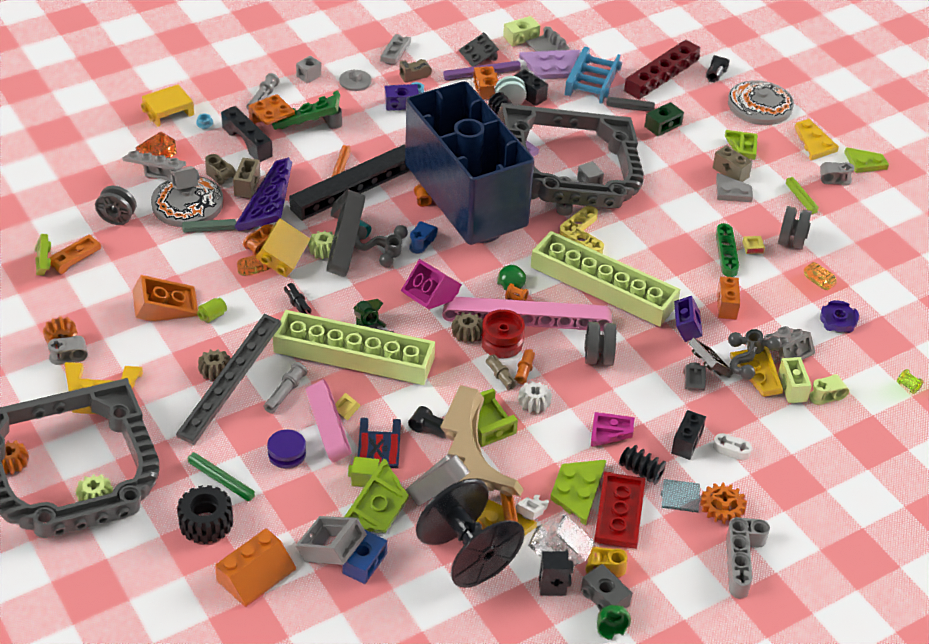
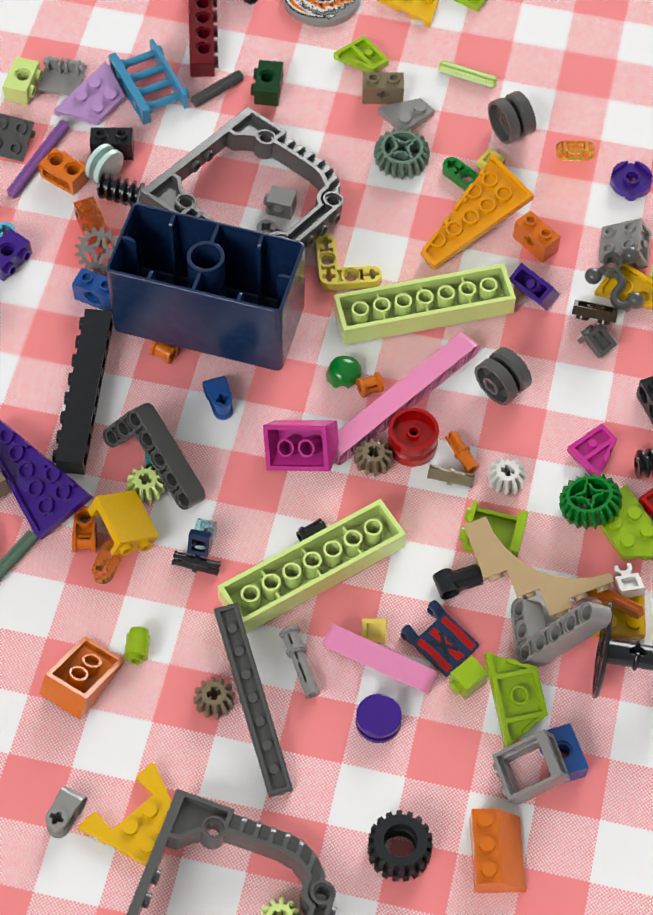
camera: 45 degrees left, 15 degrees up
orange gear [43,315,78,346] -> none
green axle [187,452,255,501] -> none
orange axle [332,145,351,176] -> none
dark green brick [353,299,386,328] -> none
dark grey piece [354,225,408,267] -> none
light grey piece [820,162,854,185] -> none
none -> dark blue leg [187,518,218,558]
none -> sand green gear [374,127,430,180]
none -> light orange wing [420,154,534,270]
none -> green gear [559,473,622,530]

